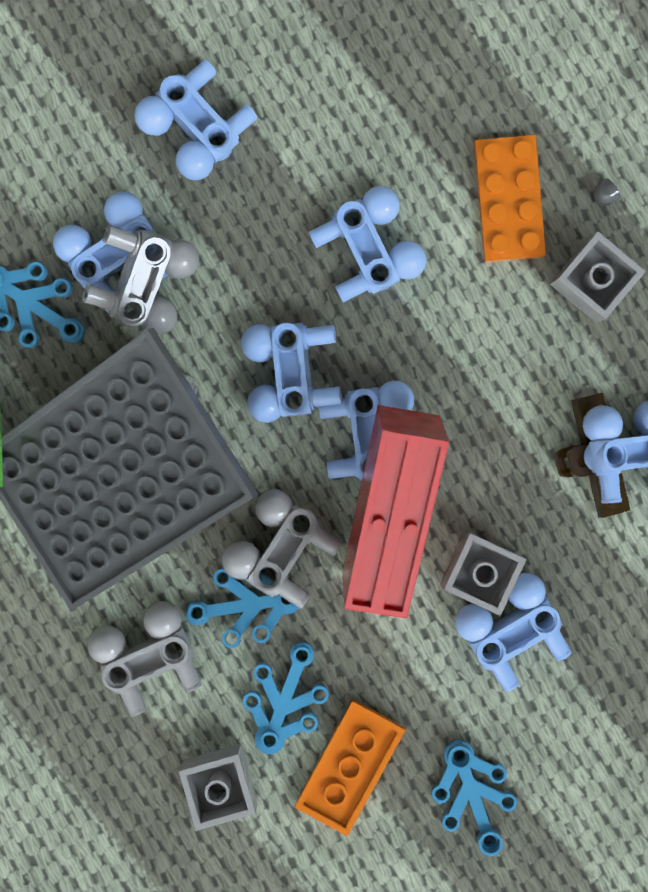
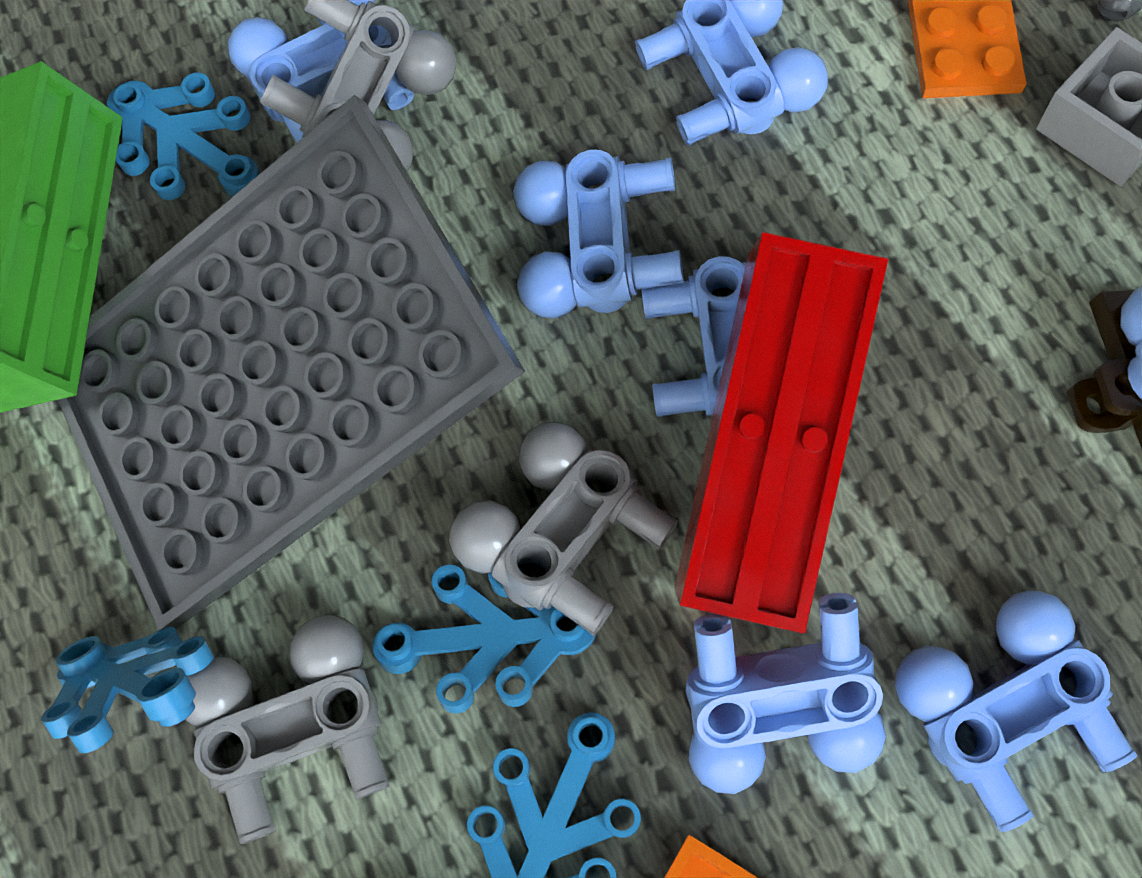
camera: 15 degrees right, 20 degrees down
light grey brick [440,530,527,616] -> none
none -> dark azure plant [41,627,214,753]
none -> light blue piece [685,593,886,794]

